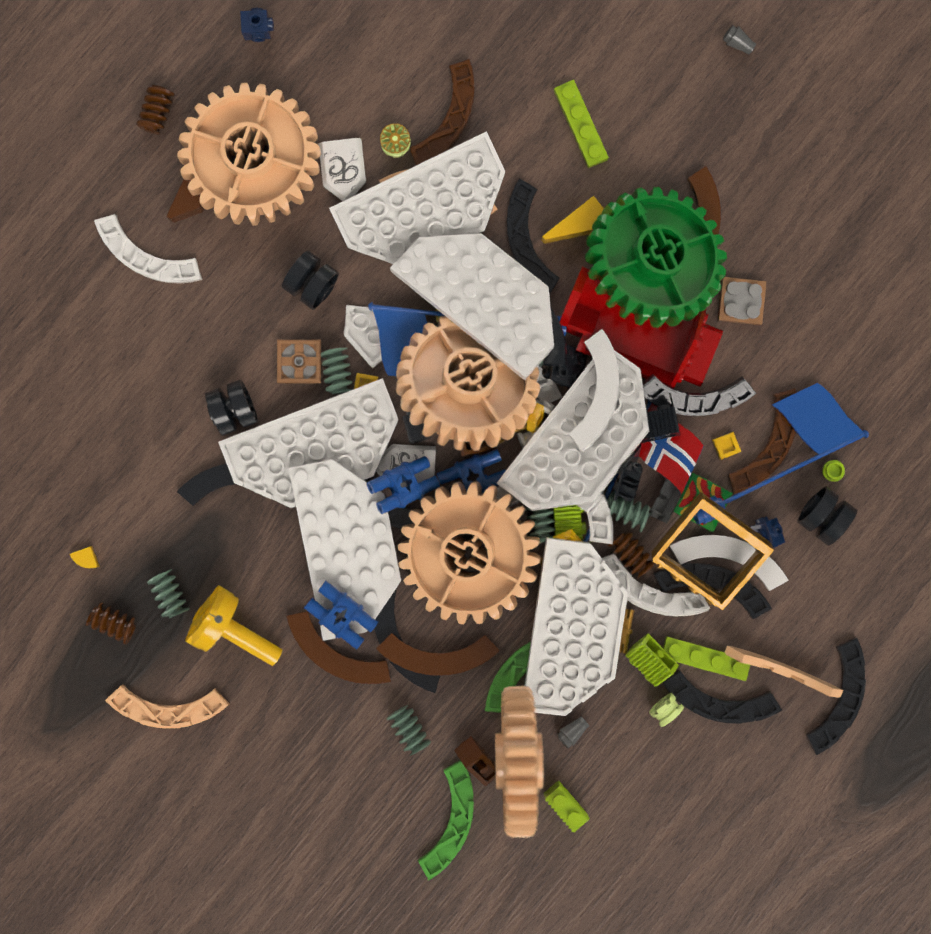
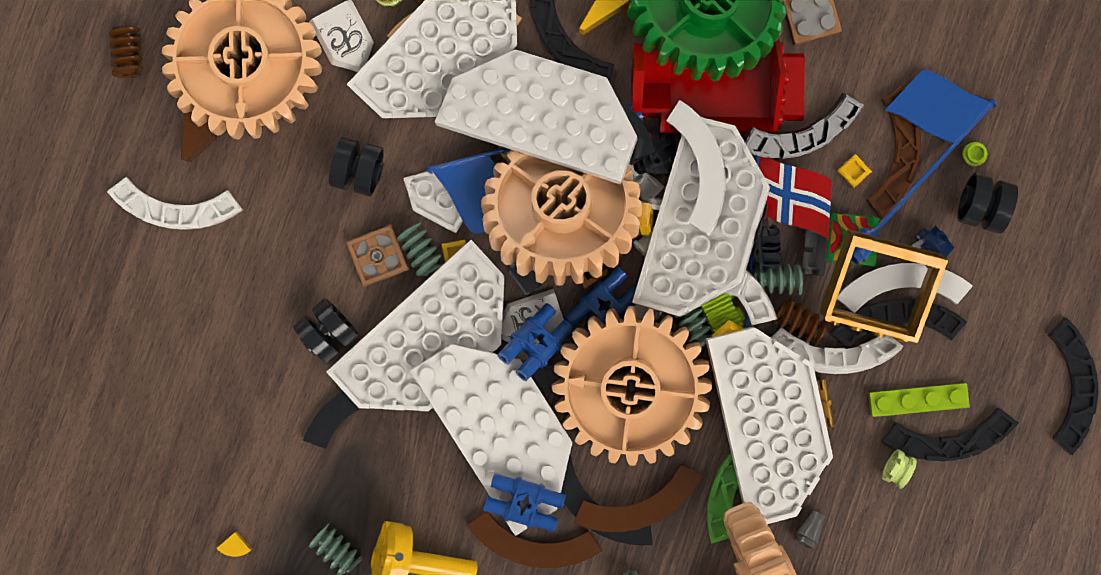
camera: 10 degrees left, 0 degrees up
lime brick [626,633,679,687] -> none
black brick [640,404,681,444] -> none
light nougat tile [724,646,843,698] -> none

